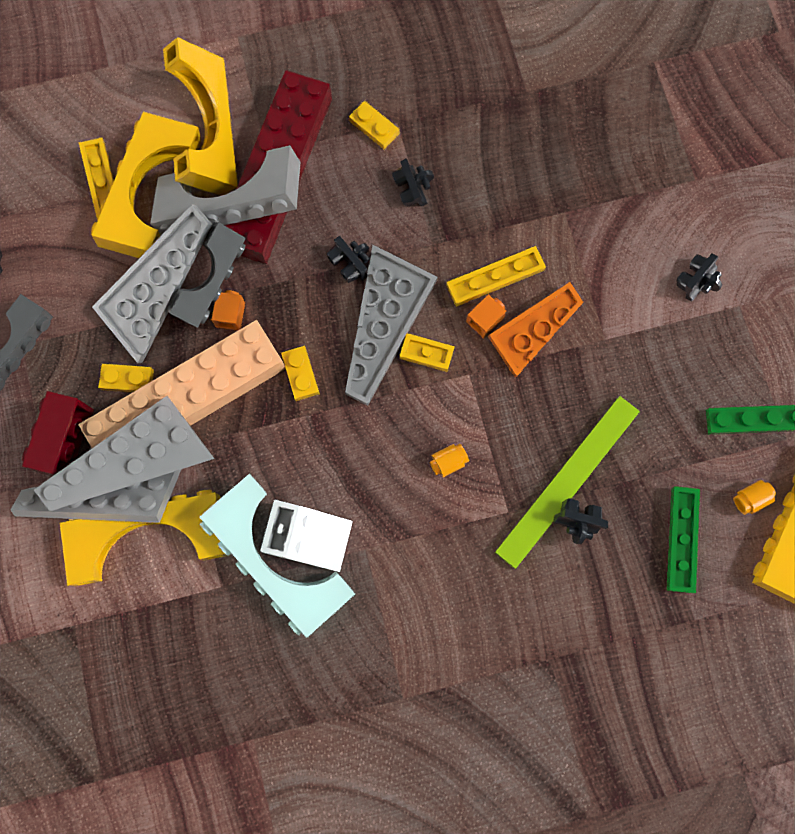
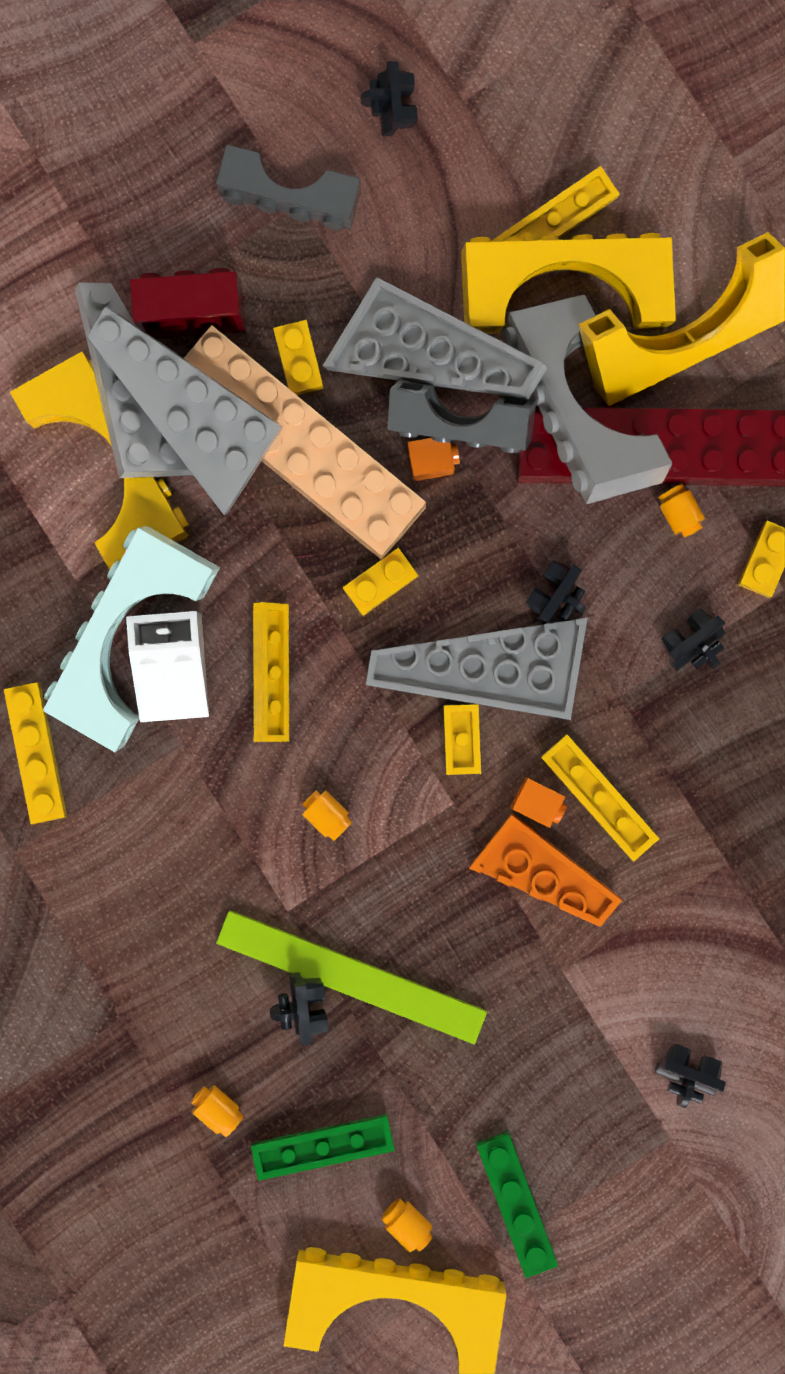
camera: 75 degrees right, 10 degrees up
none -> yellow plate [4,682,67,824]
none -> light orange brick [191,1085,244,1137]
none -> yellow plate [253,602,289,742]
none -> light orange brick [658,484,706,538]

